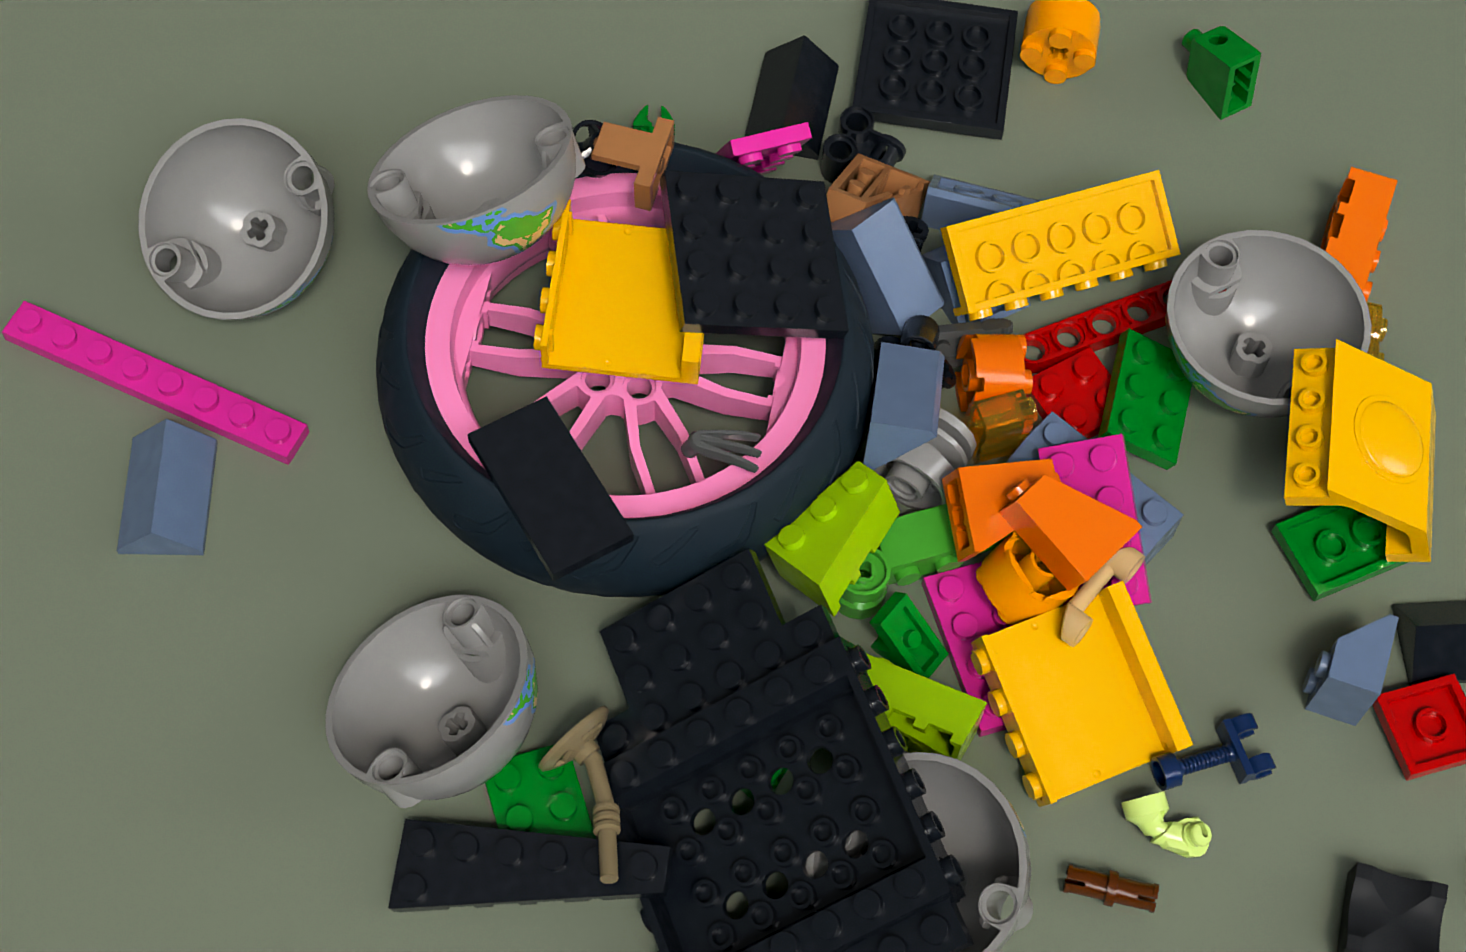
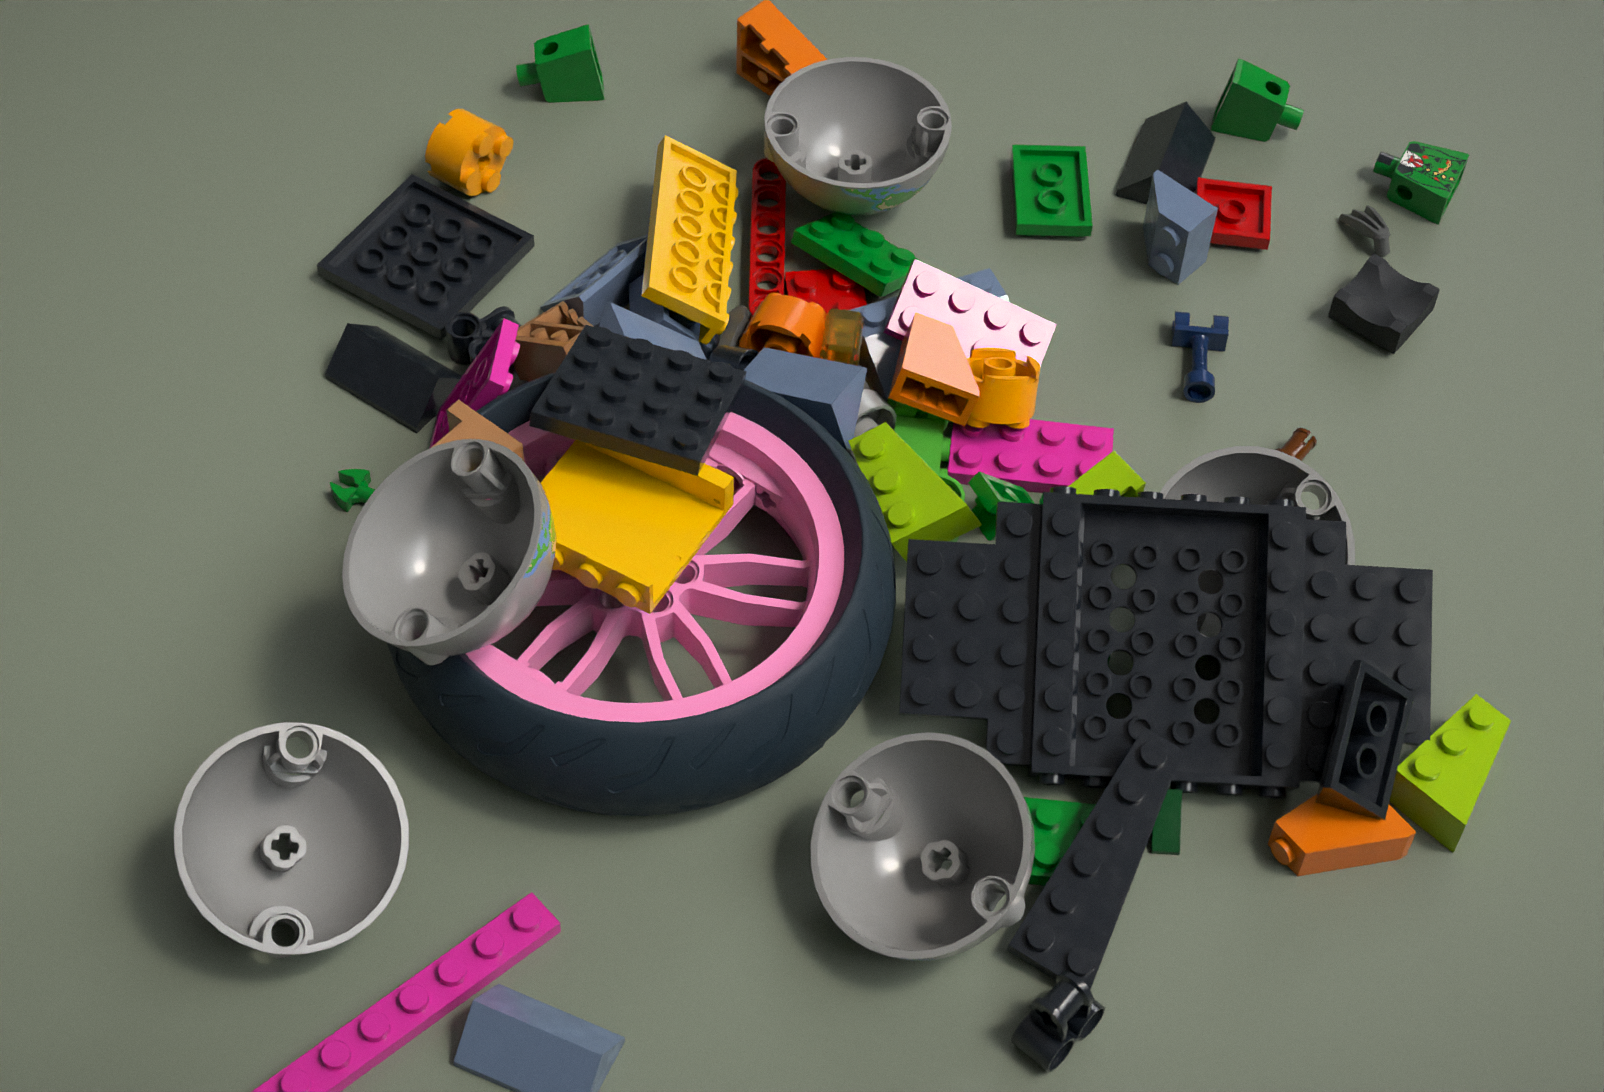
camera: 65 degrees left, 10 degrees down
black tile [468,396,634,581] -> none
dark tan dish [538,705,621,884] -> none
dark grey piece [681,430,762,473] -> none
yellow panel [971,581,1193,807] -> none
orange slope [999,474,1142,591] -> none
tan bar [1061,547,1145,648] -> none
yellowish green arm [1121,791,1212,858] -> none
yellow panel [1284,339,1436,562] -> none
none -> black piece [1011,971,1105,1072]
none -> dark green piece [1151,789,1182,855]

